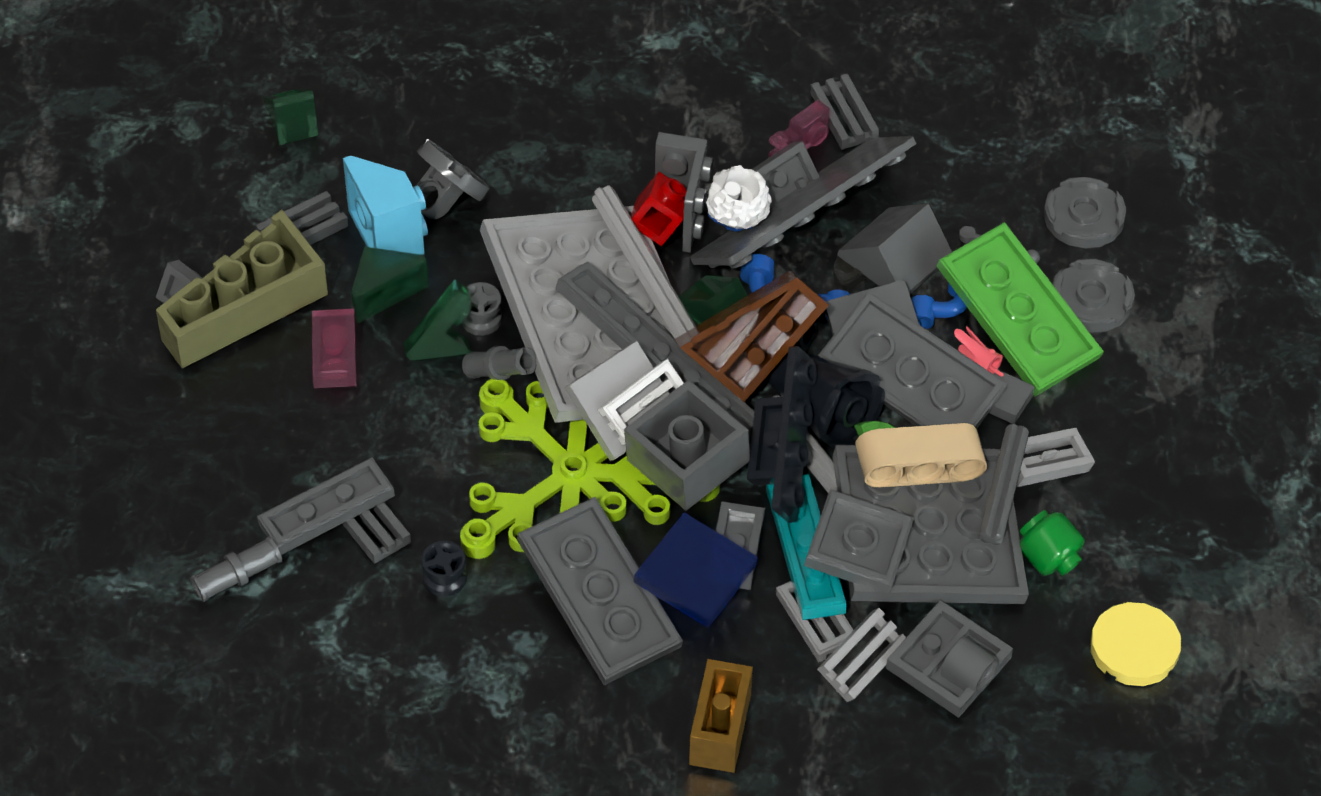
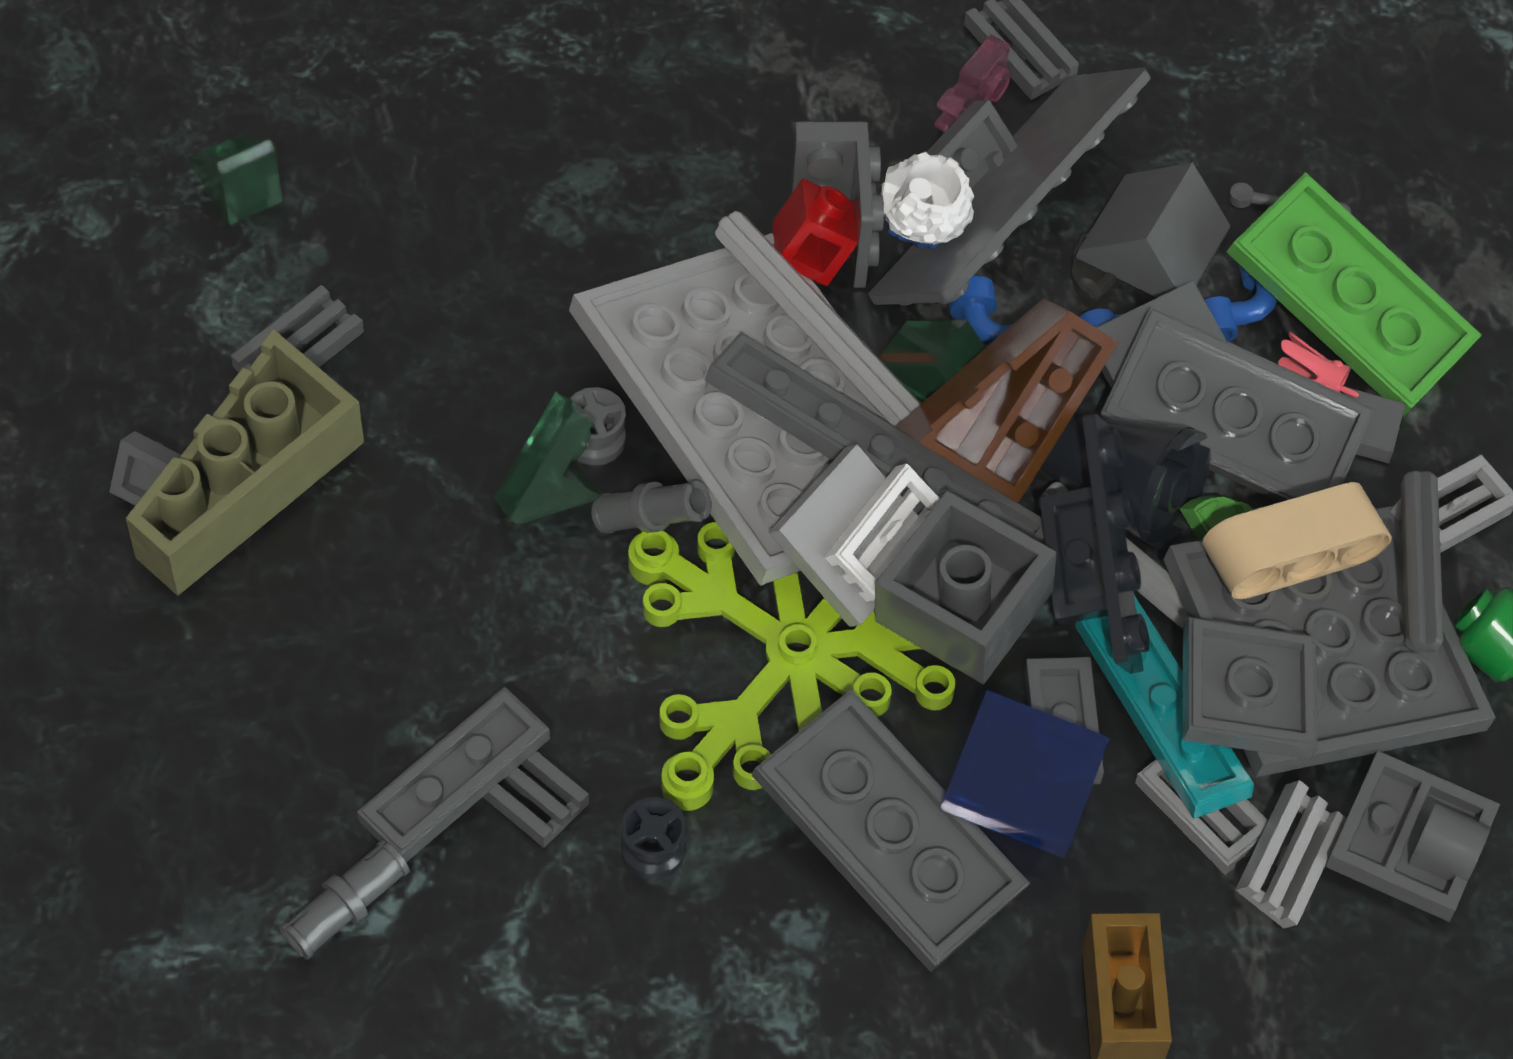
camera: 15 degrees left, 5 degrees up
clear pink plate [312,309,357,388] -> none
medium azure slope [343,156,428,269] -> none
clear green slope [351,247,429,323] -> none
dark grey tile [416,139,490,220] -> none
dark grey tile [1043,177,1126,249] -> none
dark grey tile [1053,259,1135,333] -> none

